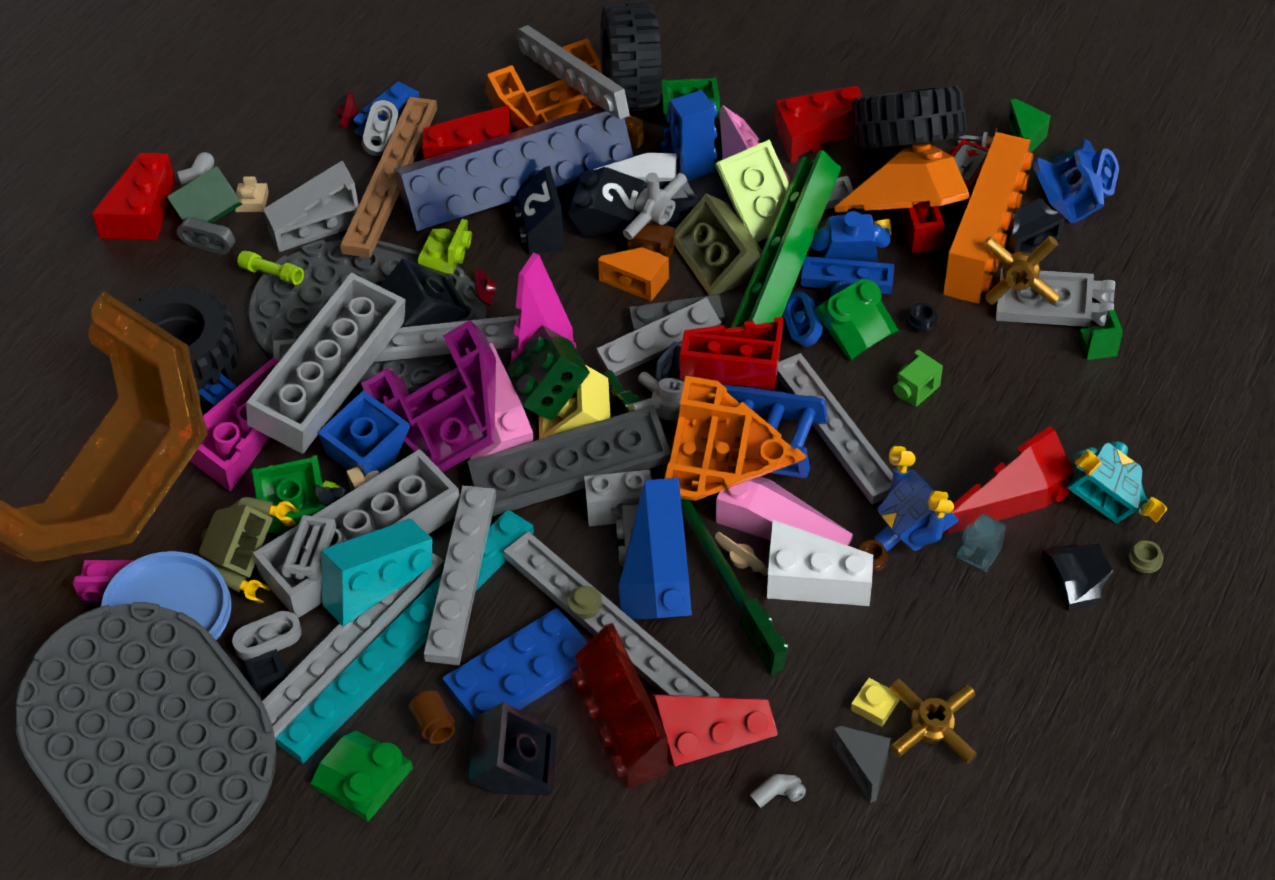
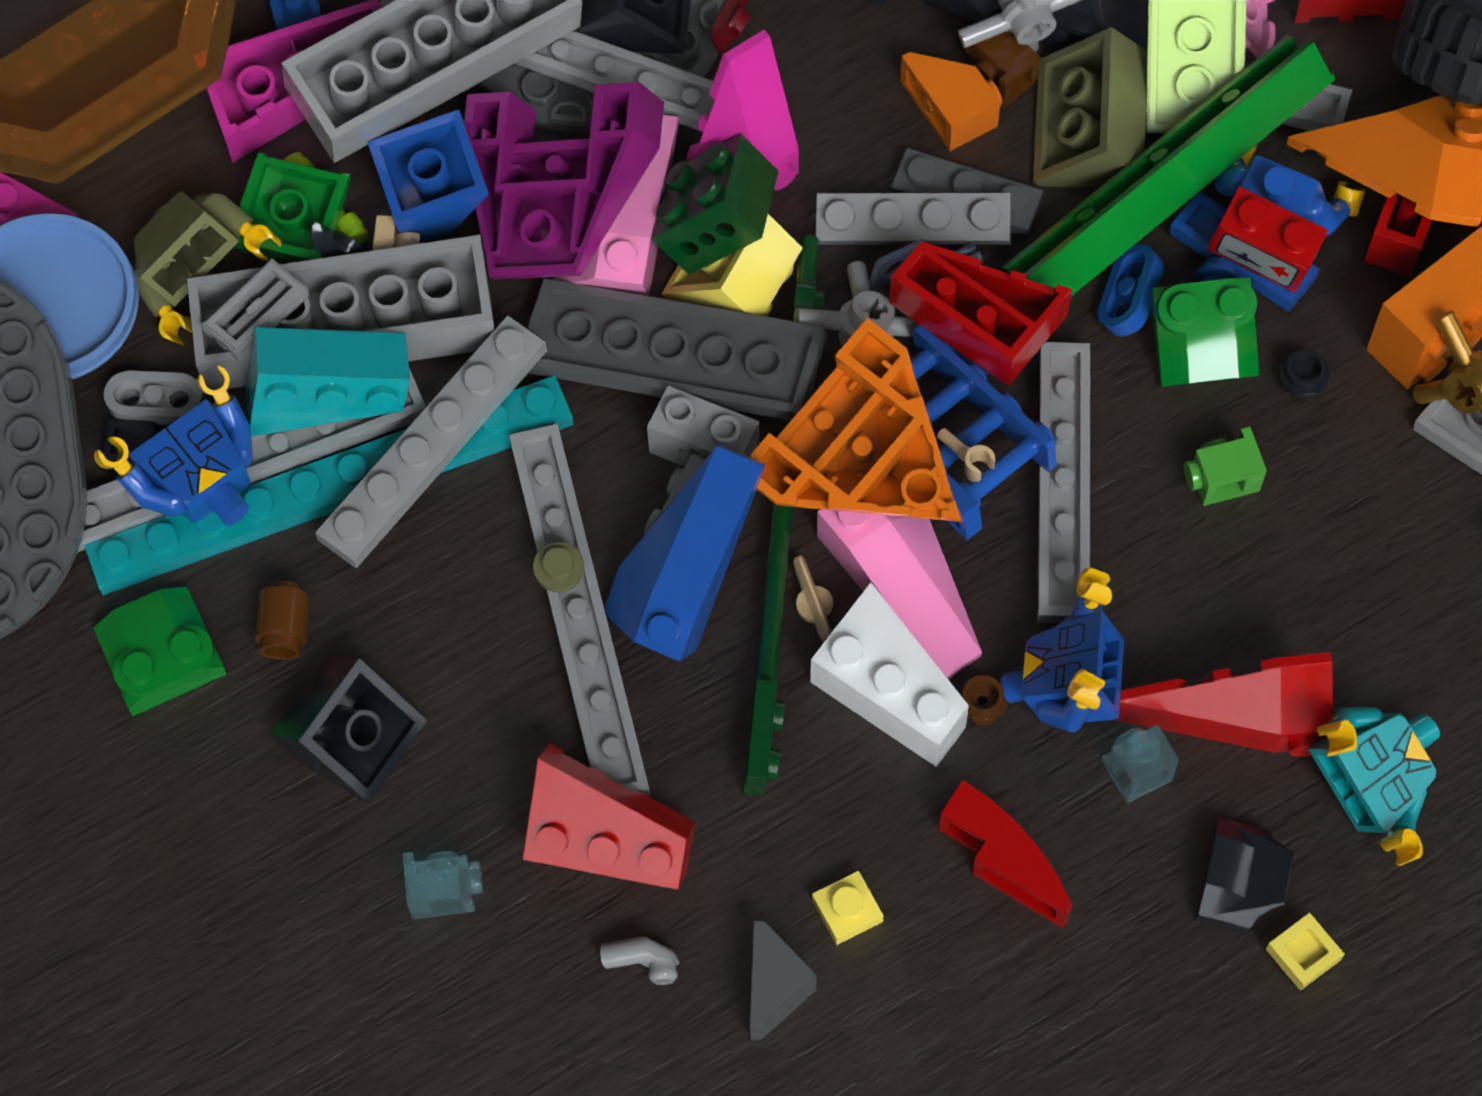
camera: 30 degrees right, 15 degrees up
blue plate [442,607,598,723] -> none
clear red slope [571,623,669,789] -> none
pearl gold bar [890,679,977,764] -> none
olive plate [1128,540,1164,573] -> none
none -> blue torso [94,365,253,525]
none -> clear light blue brick [403,852,483,919]
none -> tan hand [937,428,995,482]
none -> red slope [939,780,1072,929]
none -> red brick [1207,186,1329,293]
none -> light yellow plate [1266,913,1344,991]

